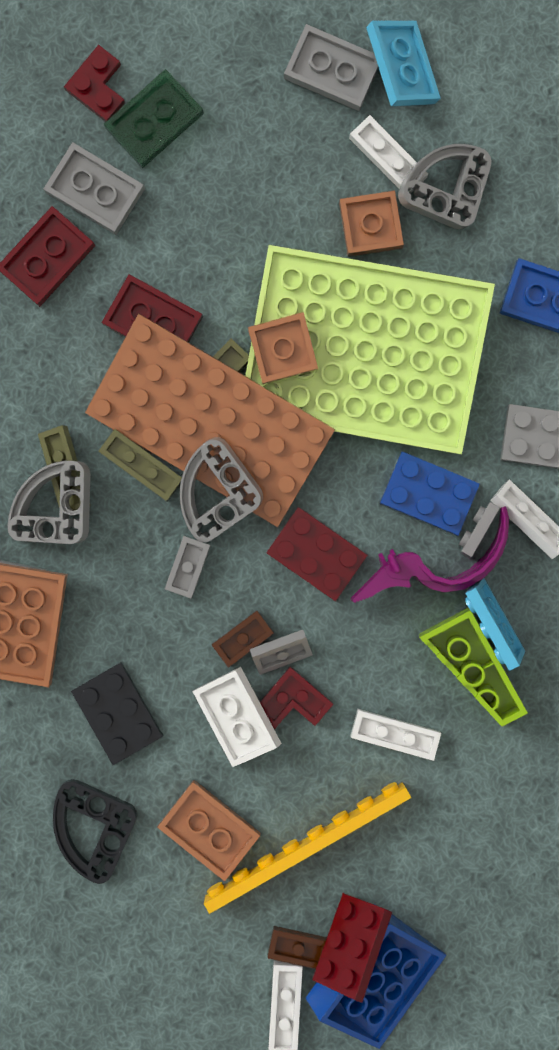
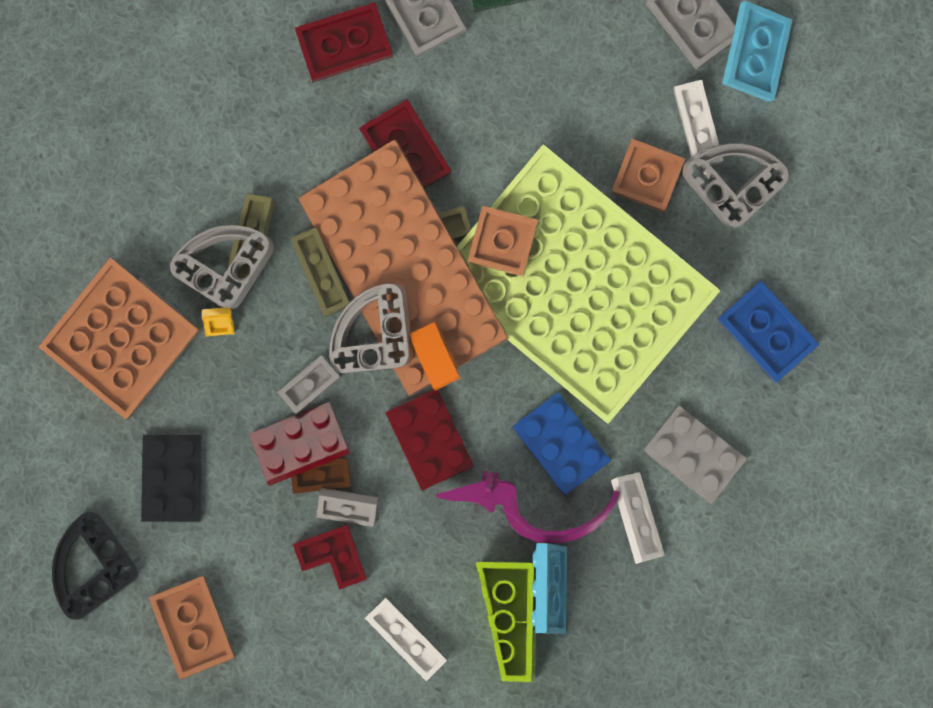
camera: 30 degrees right, 5 degrees down
white plate [192,667,282,767] -> none
yellow plate [204,782,411,914] -> none
light grey plate [458,502,500,559] -> none
none -> yellow tile [202,307,235,337]
none -> plate [249,402,350,486]
none -> orange slope [409,322,461,390]

